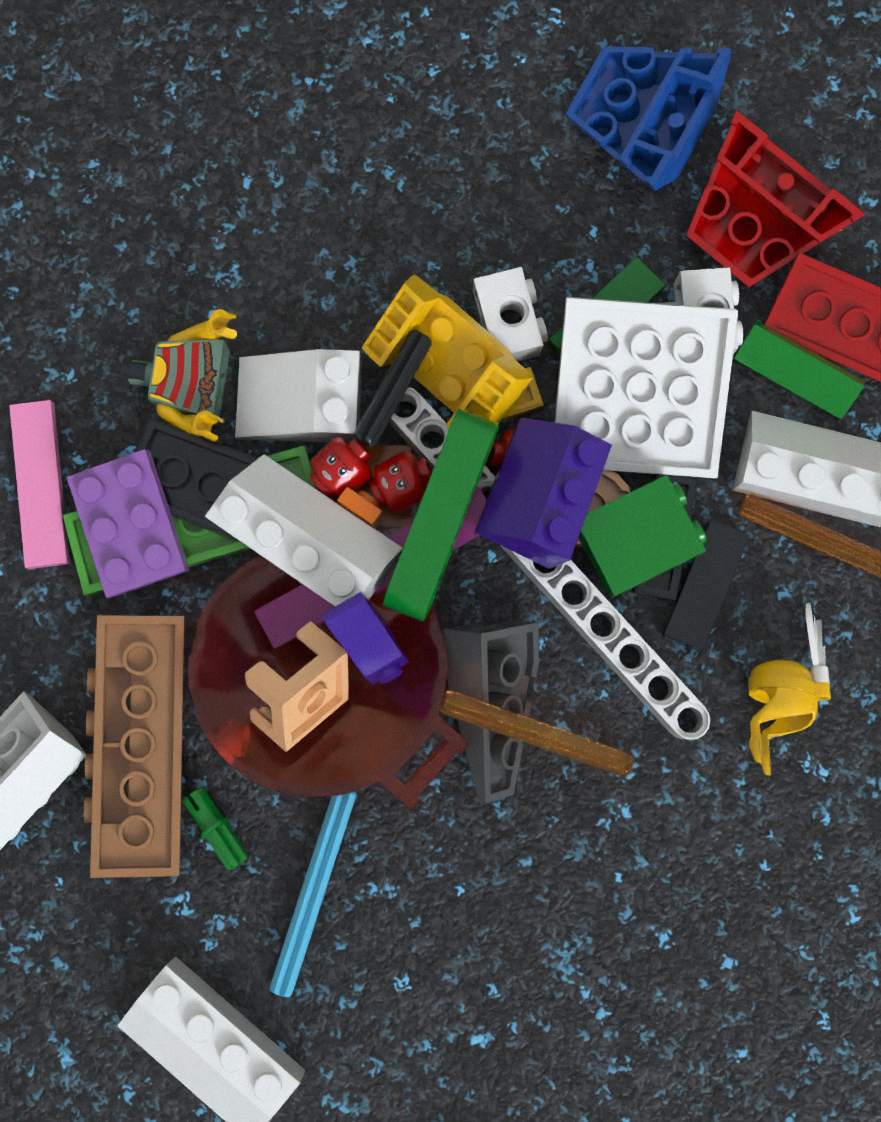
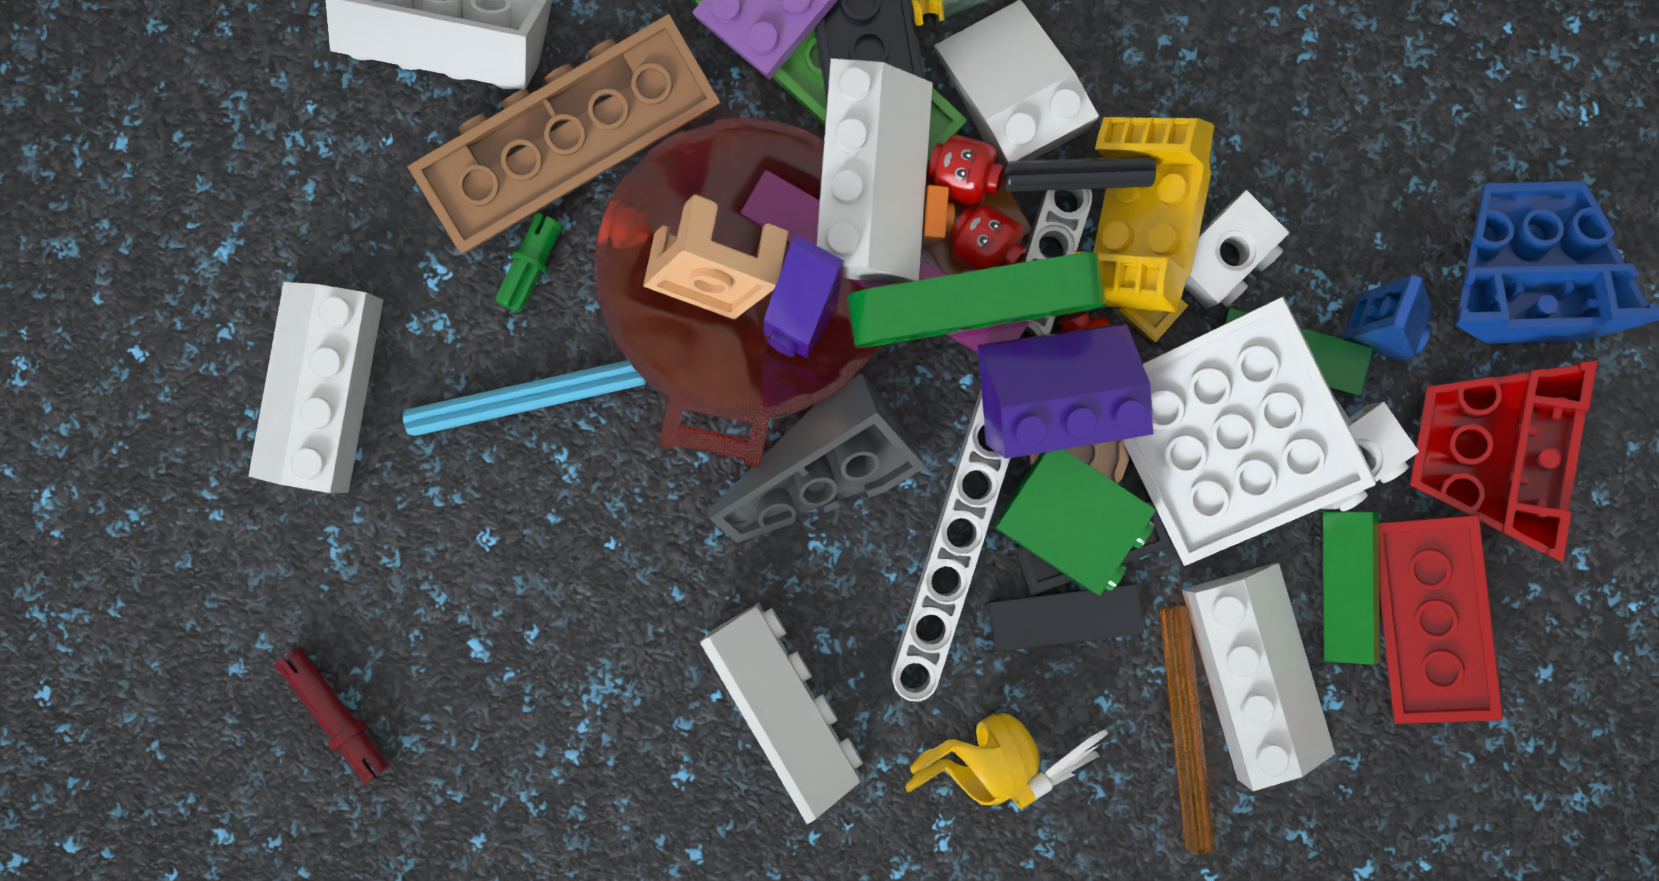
camera: 60 degrees right, 5 degrees up
clear orange axle [439,690,634,777] -> none
none -> white slope [700,603,863,824]
none -> blue slope [1342,275,1432,361]

